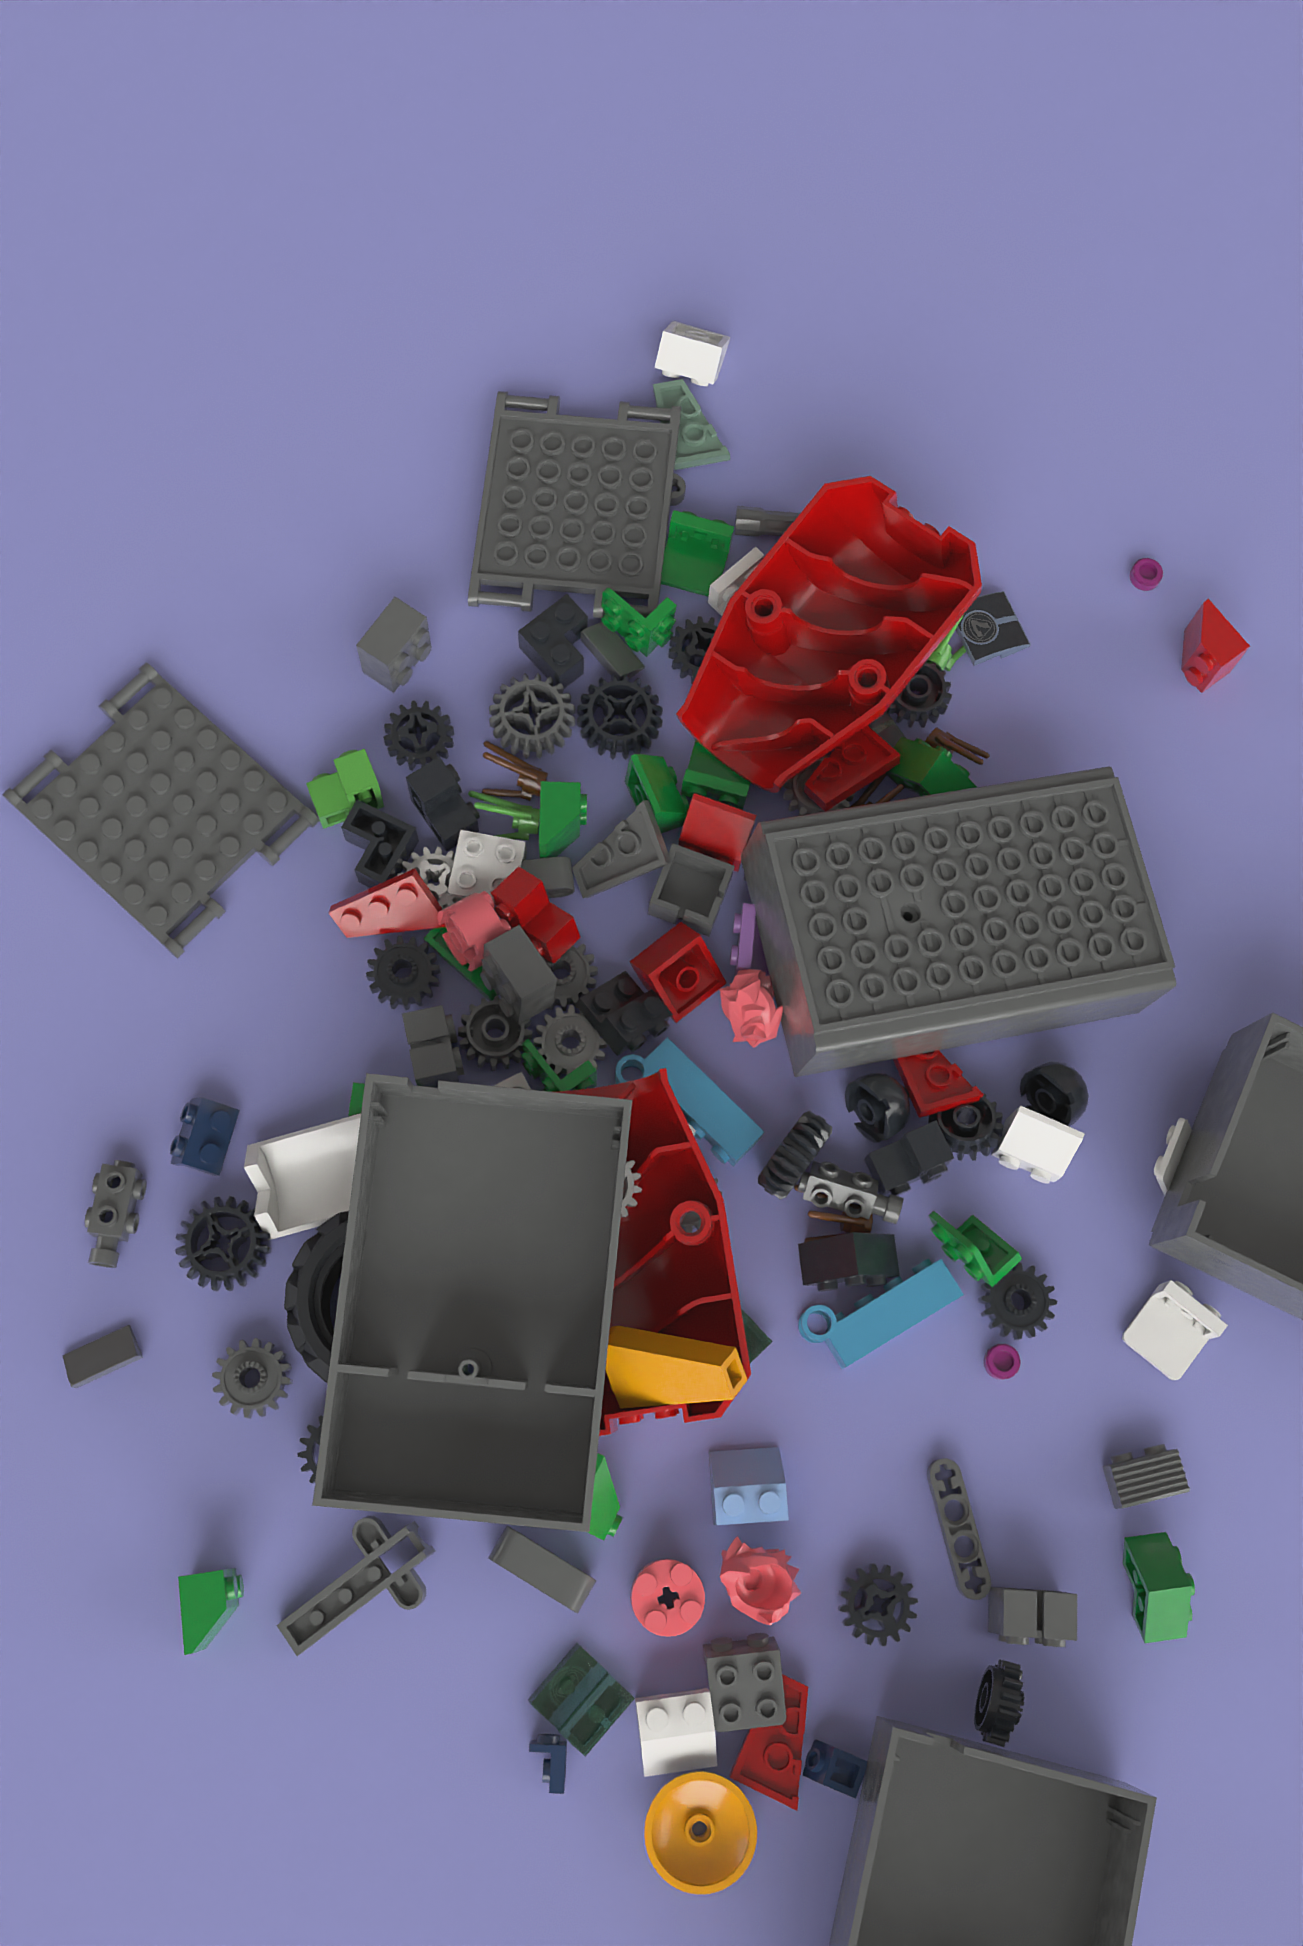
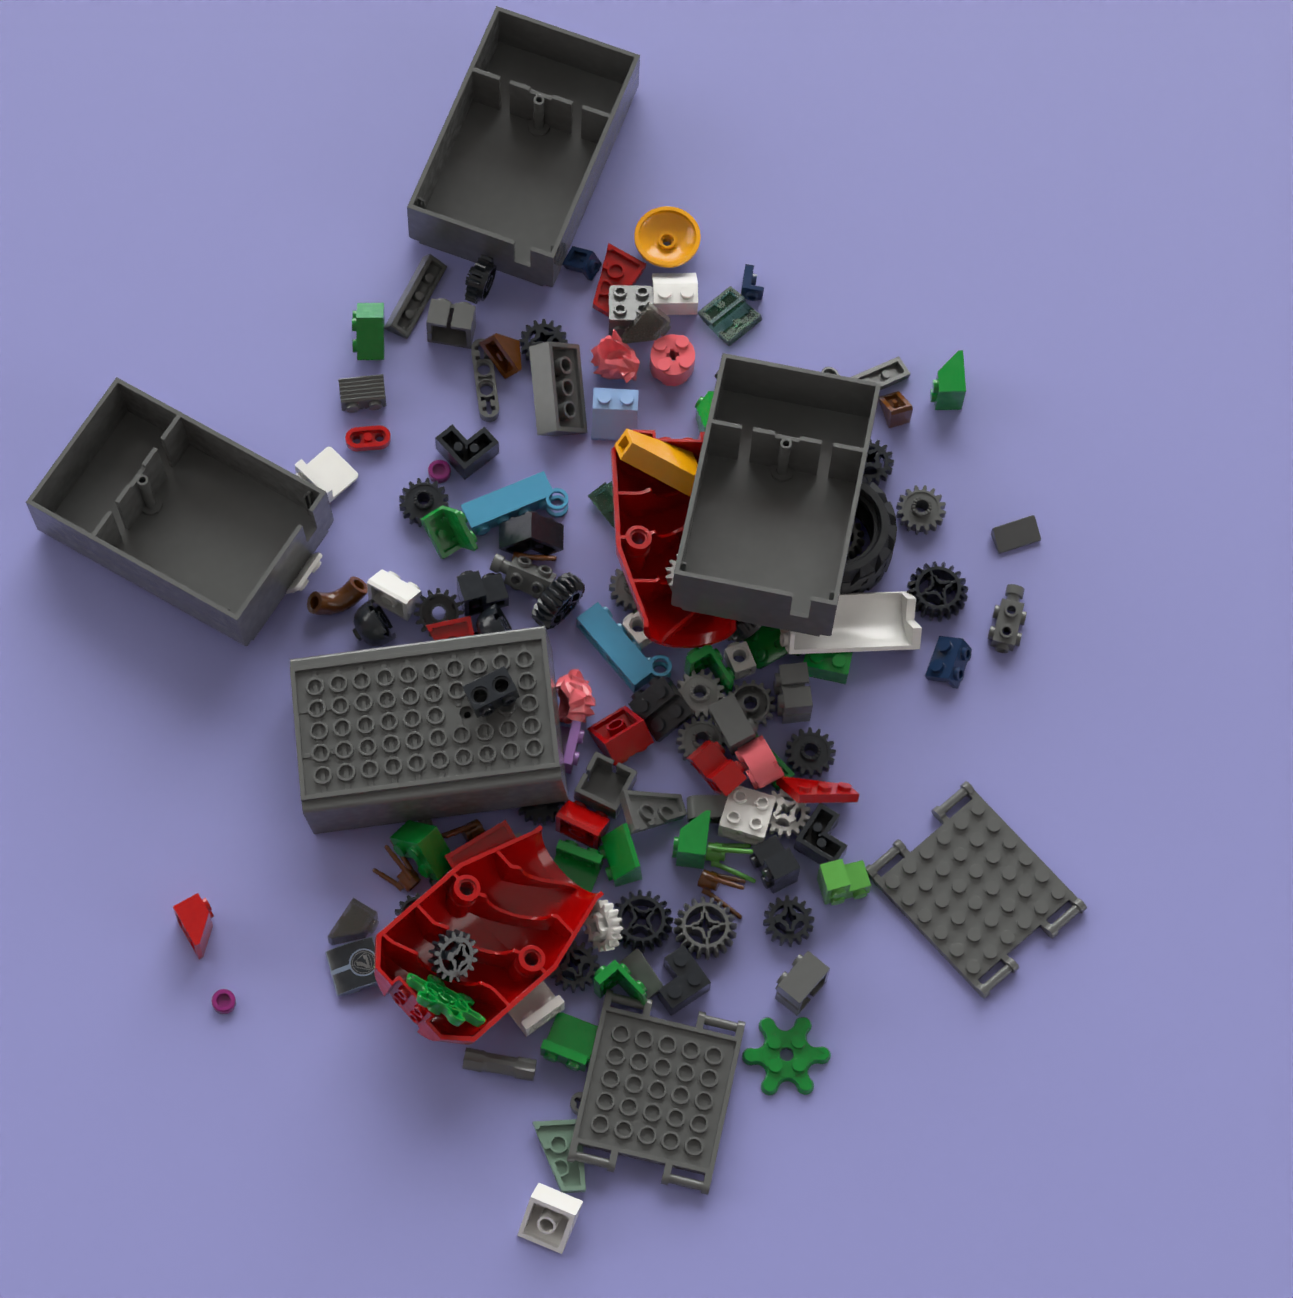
camera: 170 degrees left, 5 degrees down
none -> reddish brown cylinder [307,576,368,615]
none -> clear smoke slope [327,898,379,945]
none -> red plate [345,425,391,452]
none -> dark grey slope [384,254,447,339]
none -> green plate [406,973,486,1027]
none -> black gear [428,929,478,982]
none -> black brick [435,424,499,480]
none -> black brick [462,666,520,718]
none -> reddish brown slope [479,333,522,379]
none -> dark grey slope [529,342,588,436]
none -> white gear [584,900,623,952]
none -> clear smoke slope [621,302,671,344]
none -> green plate [742,1017,831,1096]
none -> reddish brown slope [878,391,913,428]

